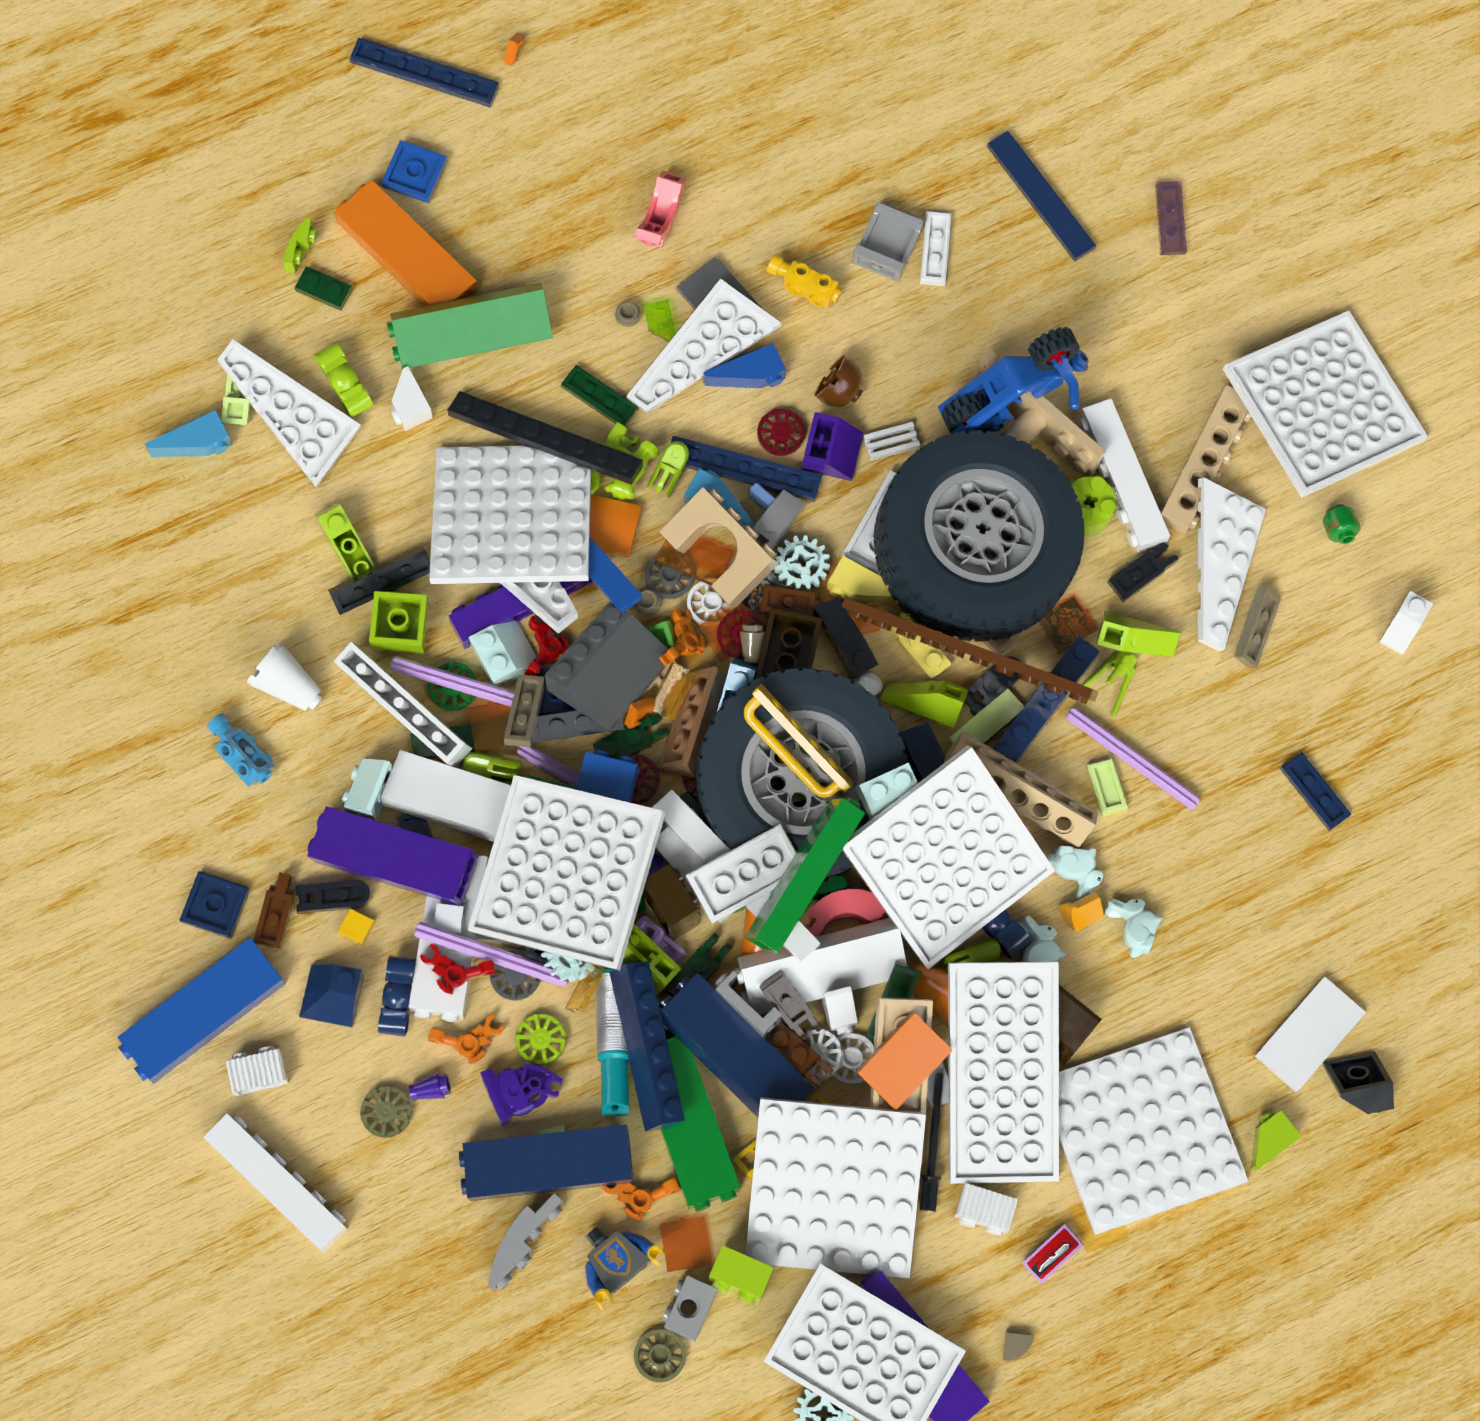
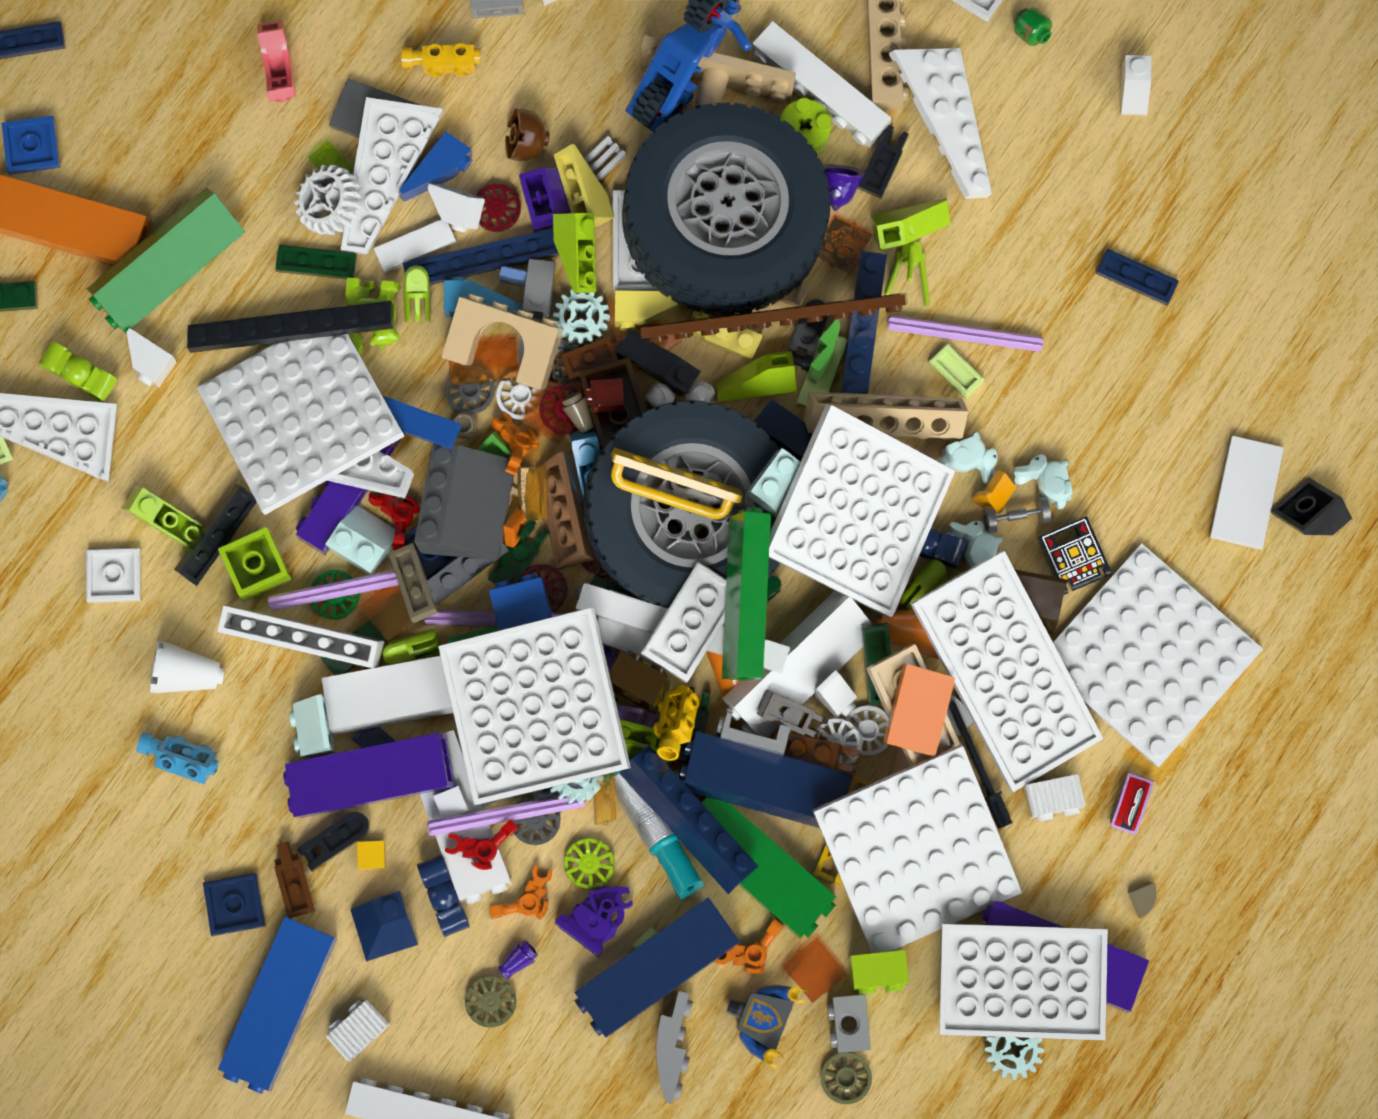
camera: 25 degrees left, 5 degrees up
orange slope [590,495,642,557] -> none
dark tan plate [615,302,641,327] -> none
coral arch [806,889,886,937] -> none
dark tan plate [1234,587,1281,668] -> none
lime slope [1251,1110,1301,1172] -> none
none -> white tile [86,547,141,603]
none -> white gear [294,165,362,235]
none -> white tile [374,219,456,273]
none -> white slope [428,184,485,232]
none -> lime slope [553,213,596,293]
none -> light yellow slope [554,144,614,228]
none -> clear red brick [586,378,624,412]
none -> white piece [644,383,675,408]
none -> yellow brick [654,685,699,760]
none -> bright green slope [808,319,840,384]
none -> dark purple piece [823,164,865,211]
none -> flat silver wheel [982,496,1051,533]
none -> black container [1037,516,1112,595]

